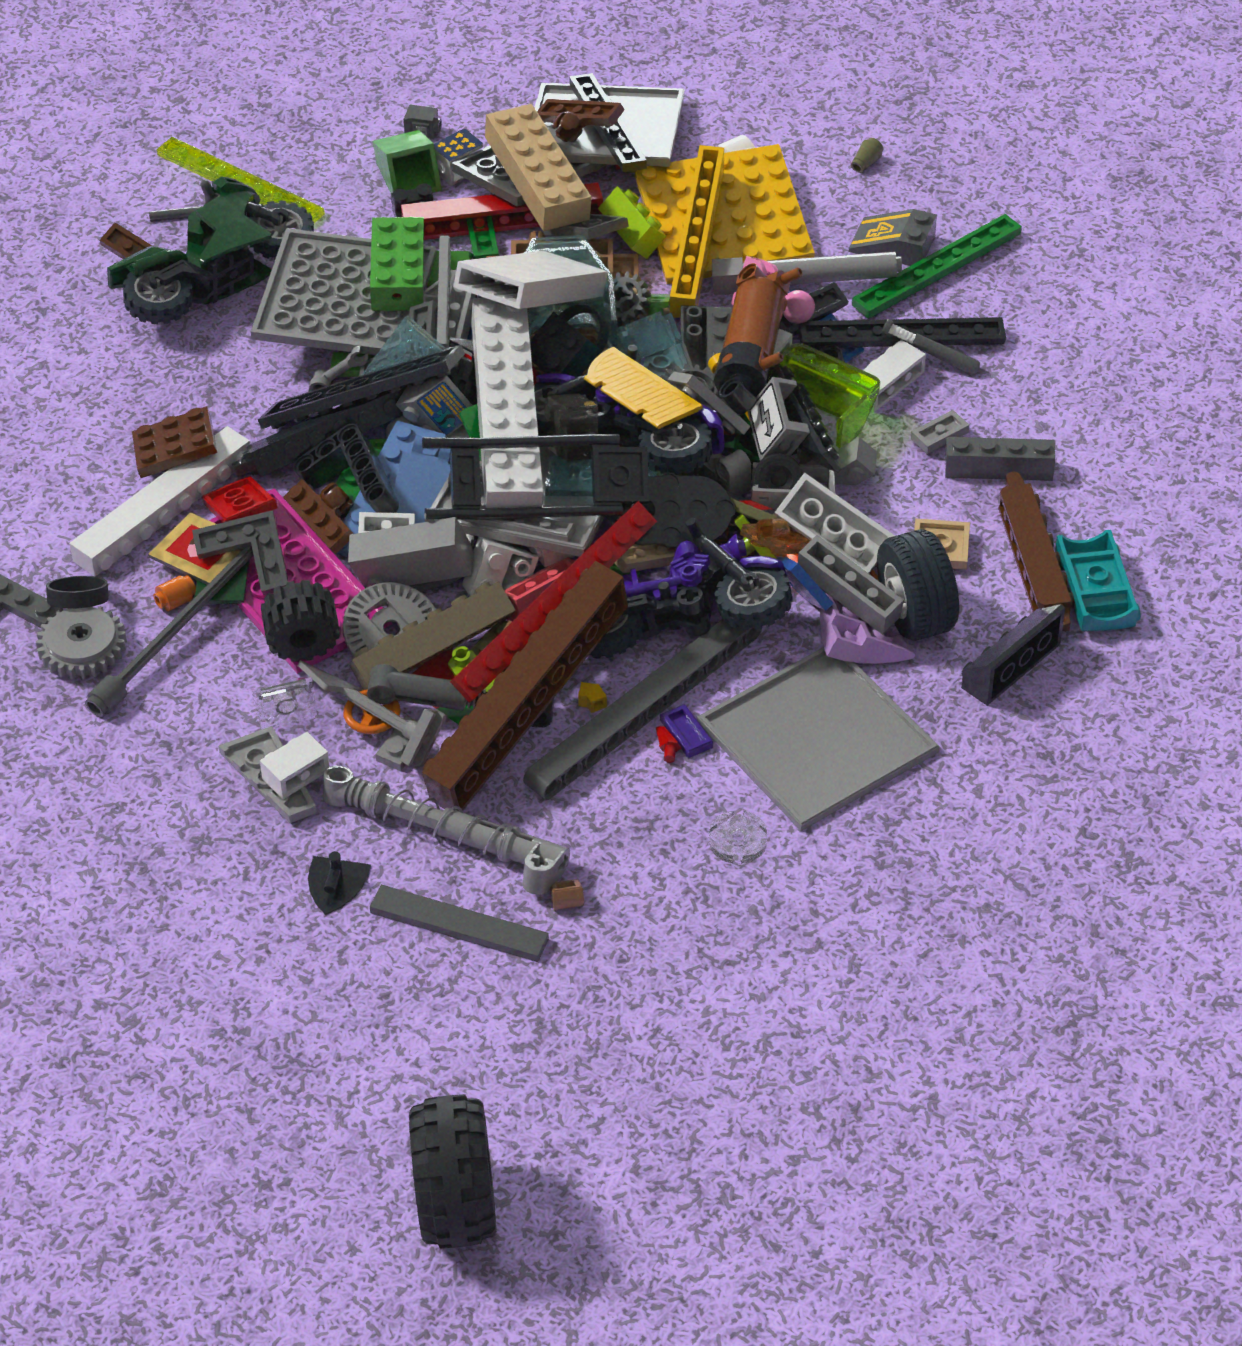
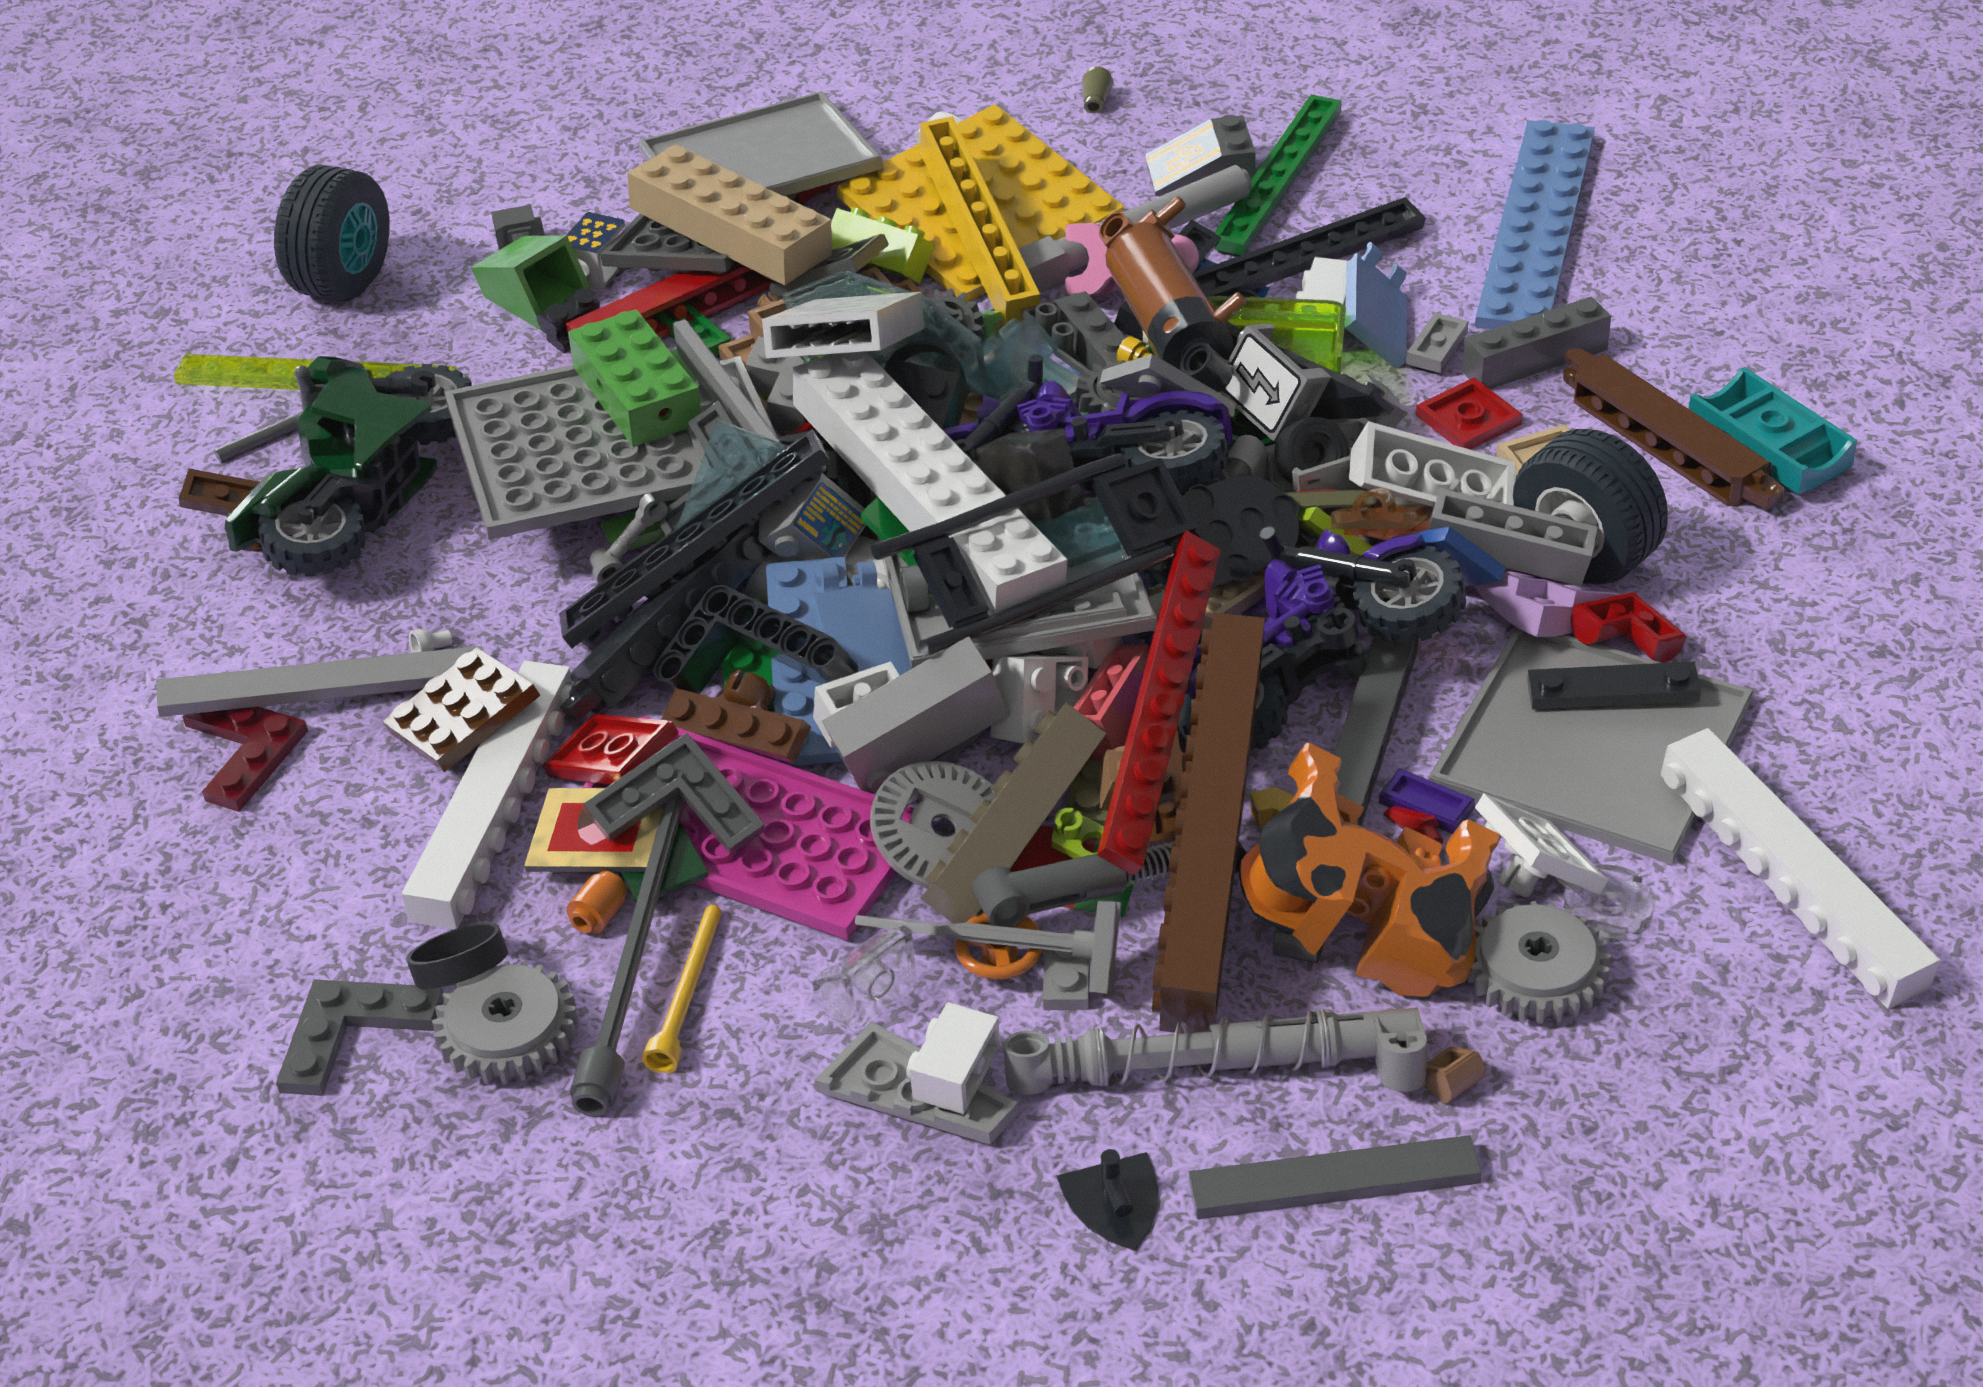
camera: 25 degrees left, 5 degrees down
black wheel [261,580,340,662] -> none
reddish brown plate [537,99,625,142] -> none
black plate [569,73,647,173] -> none
yellow piece [584,347,703,429] -> none
dark grey piece [881,319,980,375] -> none
black slope [961,605,1065,706] -> none
none -> light grey tile [156,646,483,717]
none -> dark red plate [182,707,308,812]
none -> black wheel [274,164,390,302]
none -> white piece [409,629,452,653]
none -> yellow piece [642,905,722,1073]
none -> orange animal [1239,743,1501,997]
none -> medium blue tile [1345,242,1407,369]
none -> red tile [1416,377,1523,450]
none -> light grey gear [1467,901,1611,1024]
none -> medium blue plate [1475,120,1595,329]
none -> white plate [1475,793,1608,897]
none -> black plate [1527,661,1701,710]
none -> red brick [1570,592,1687,663]
none -> white brick [1660,728,1940,1009]

